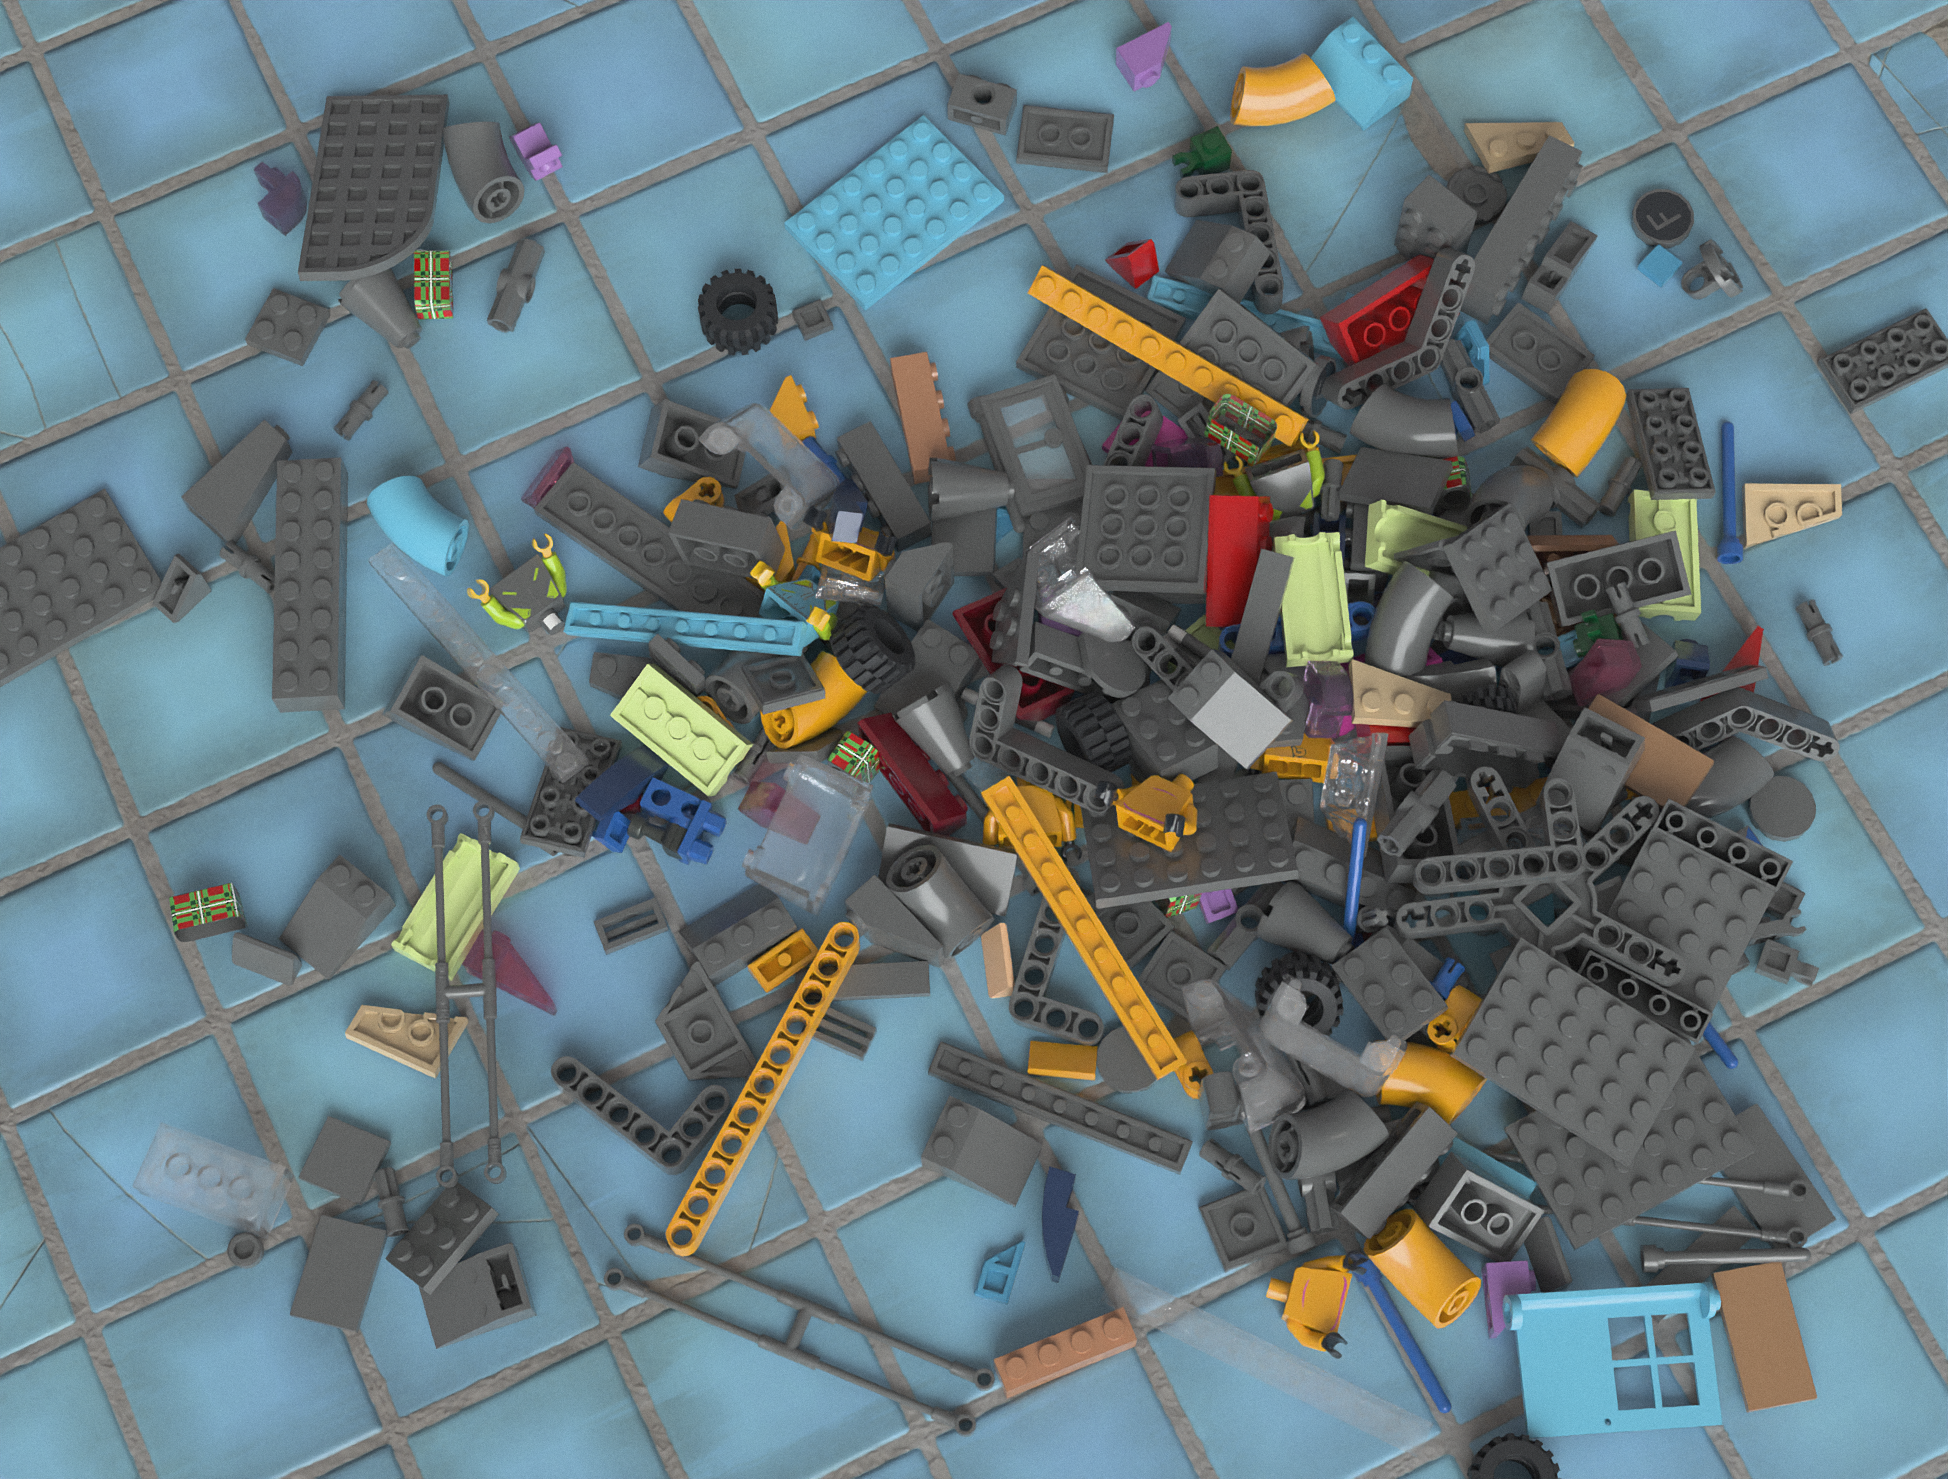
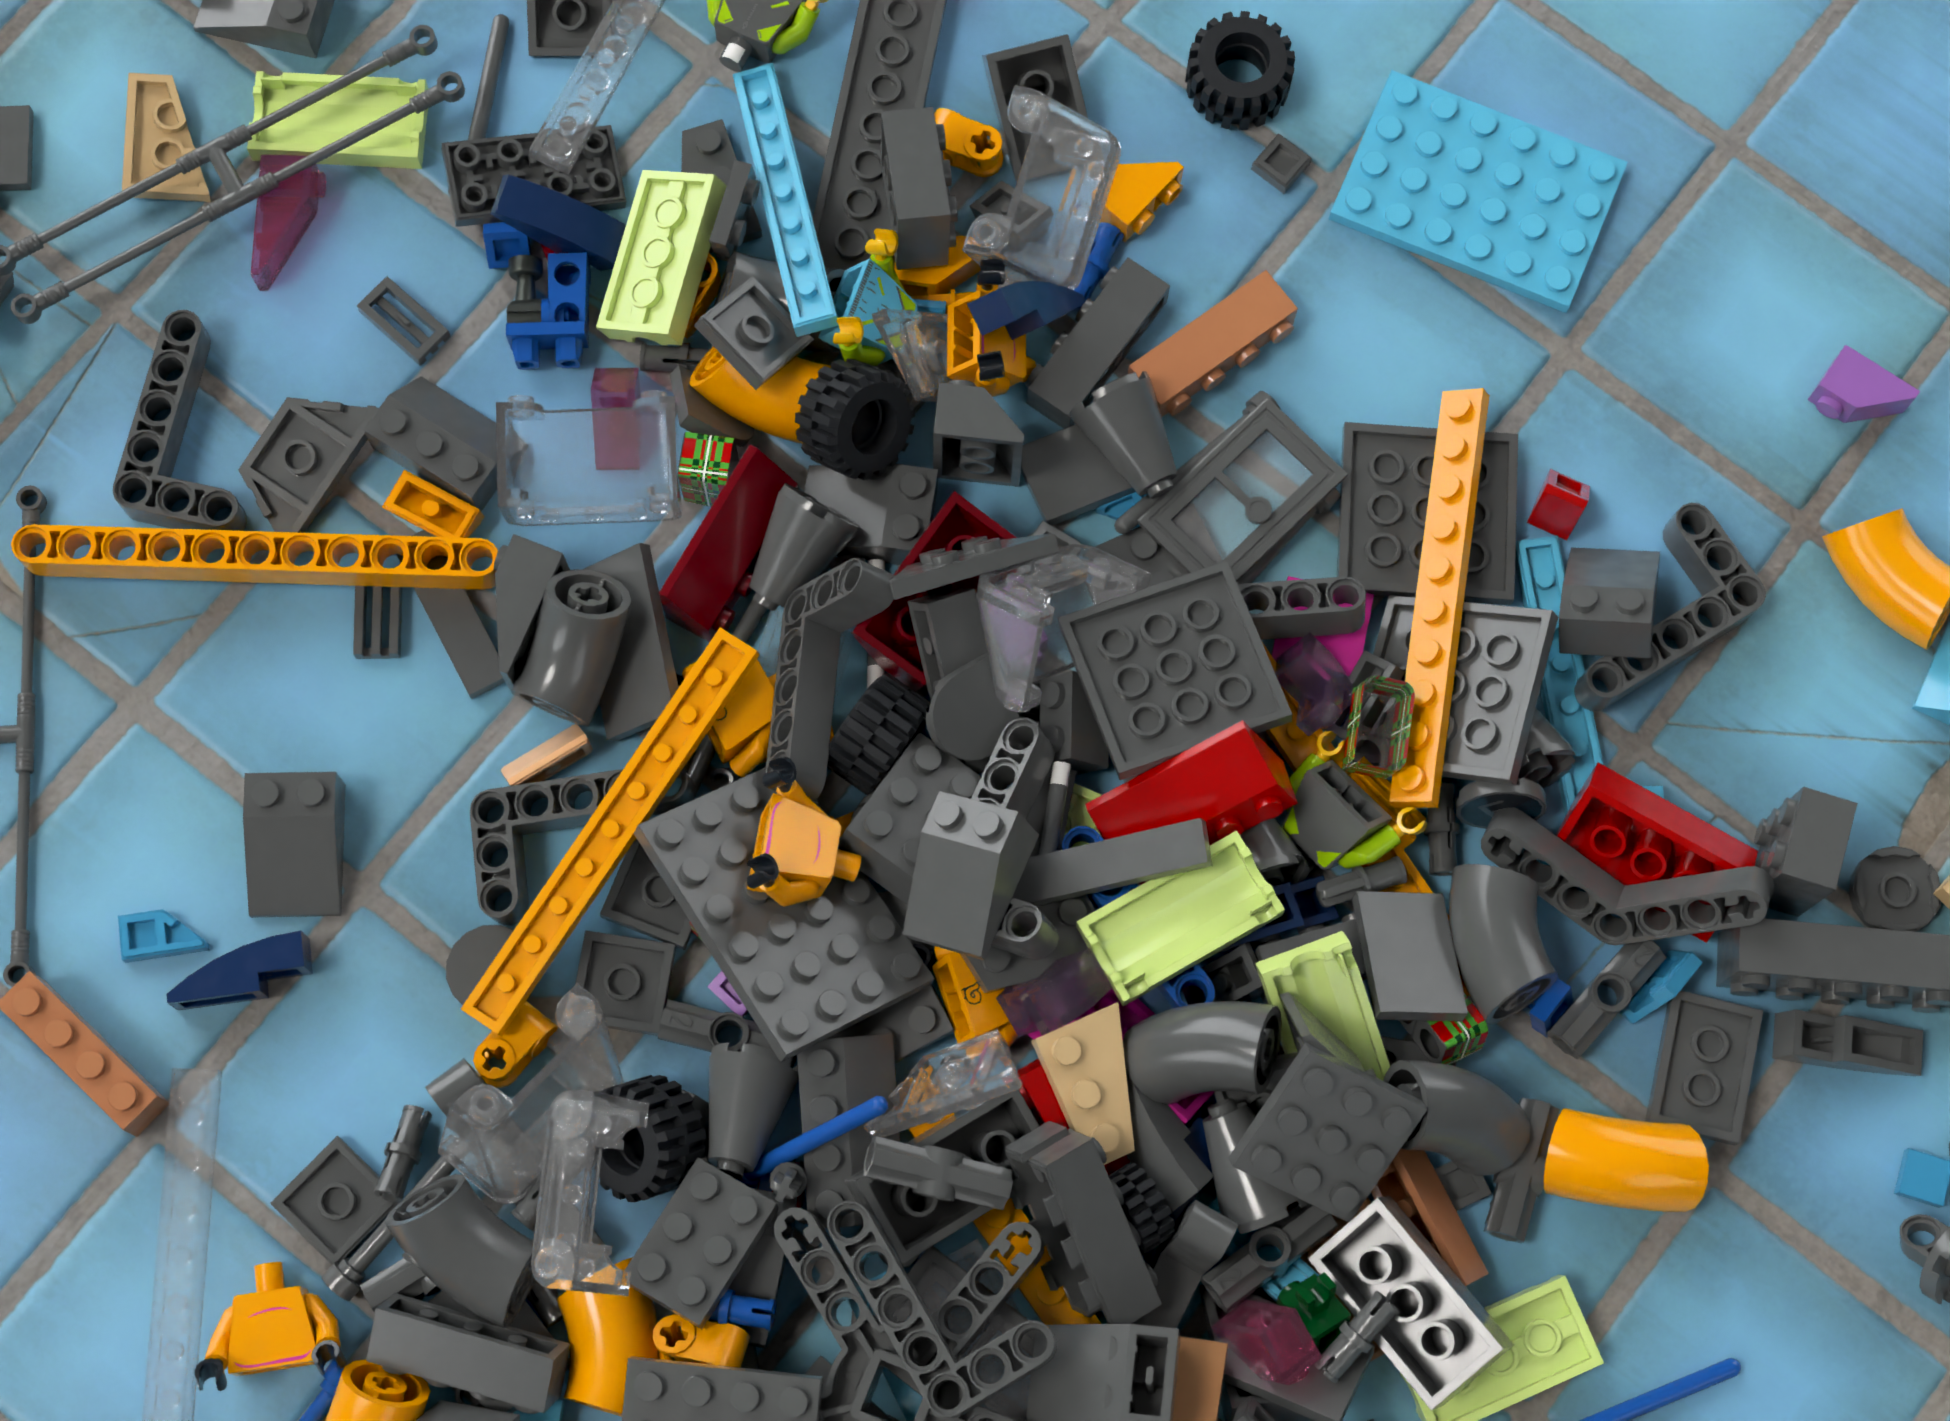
camera: 60 degrees right, 5 degrees up
dark grey tile [928,1042,1193,1175] -> none
dark grey brick [947,74,1017,136] -> none
dark grey tile [1016,105,1114,173] -> none
light orange slope [1027,1041,1098,1081] -> none
dark green brick [1172,126,1232,178] -> none
dark grey axle [1599,456,1642,517] -> none
dark grey tile [1626,388,1716,500] -> none

